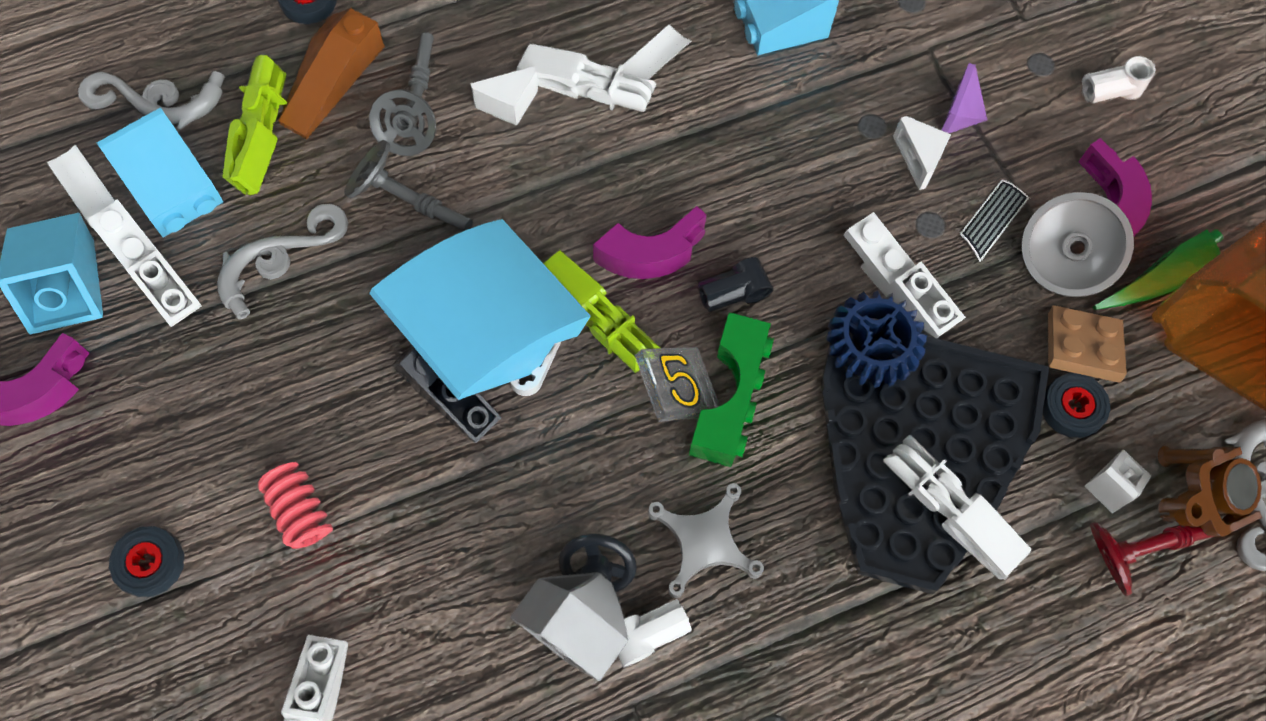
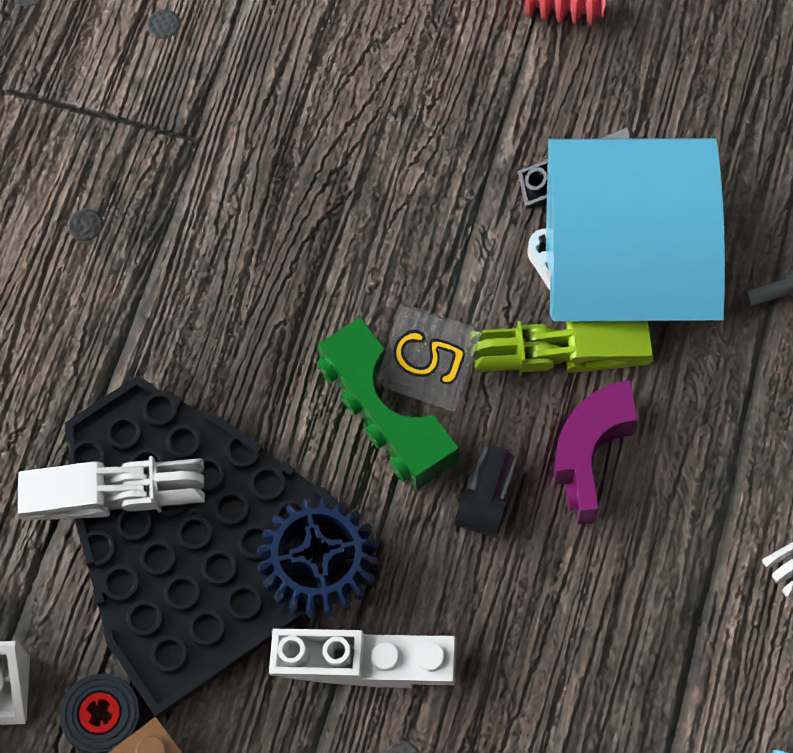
camera: 135 degrees right, 0 degrees up
light grey piece [510,534,637,682] -> none
white piece [618,599,692,667] -> none
light grey piece [648,483,764,598] -> none

